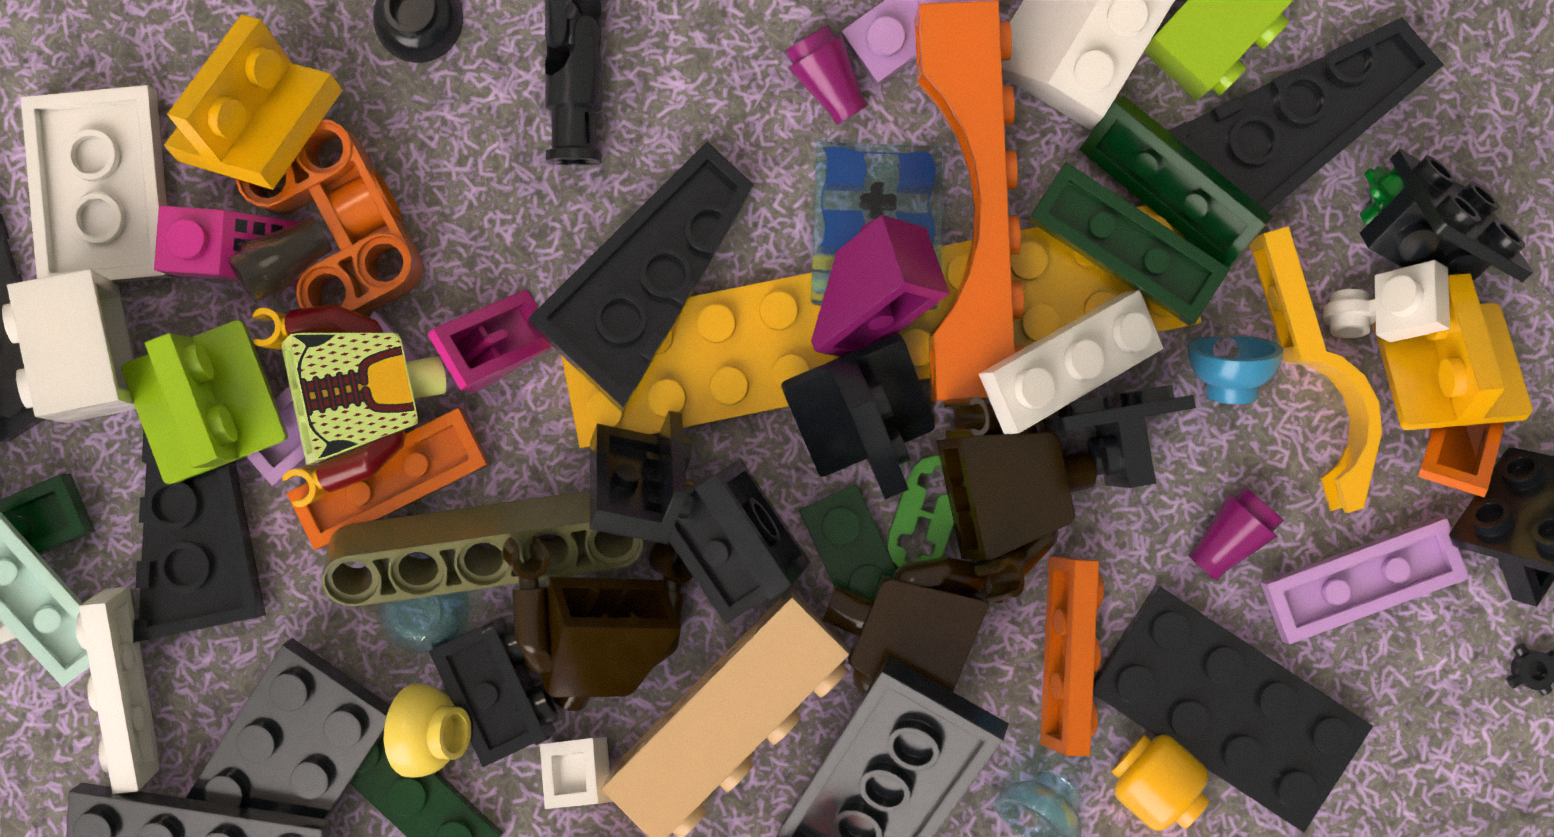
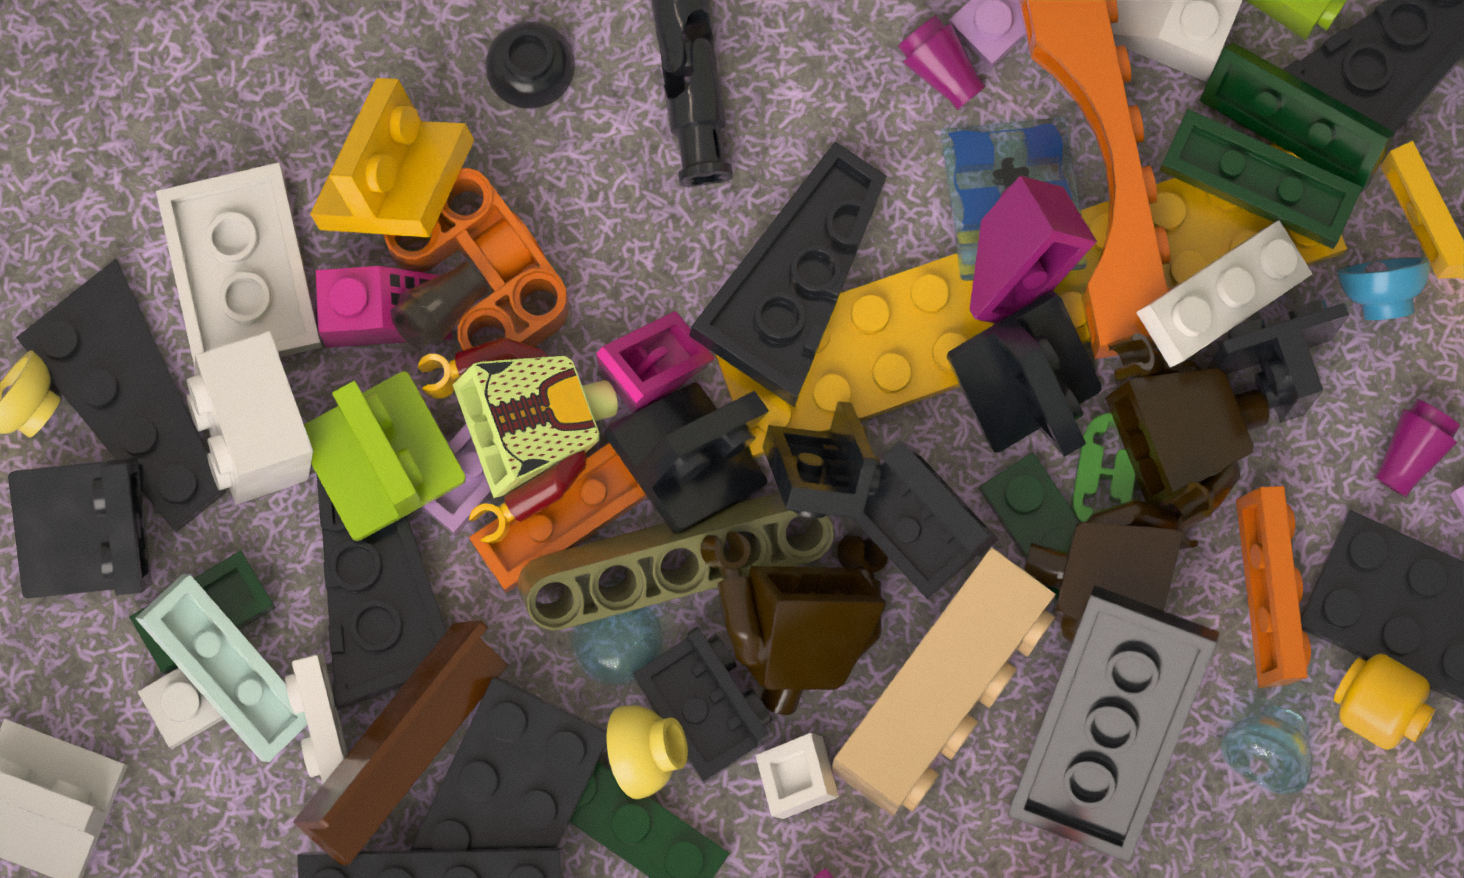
camera: 10 degrees left, 10 degrees down
none -> reddish brown panel [293,620,509,865]
none -> black bracket [604,383,769,534]

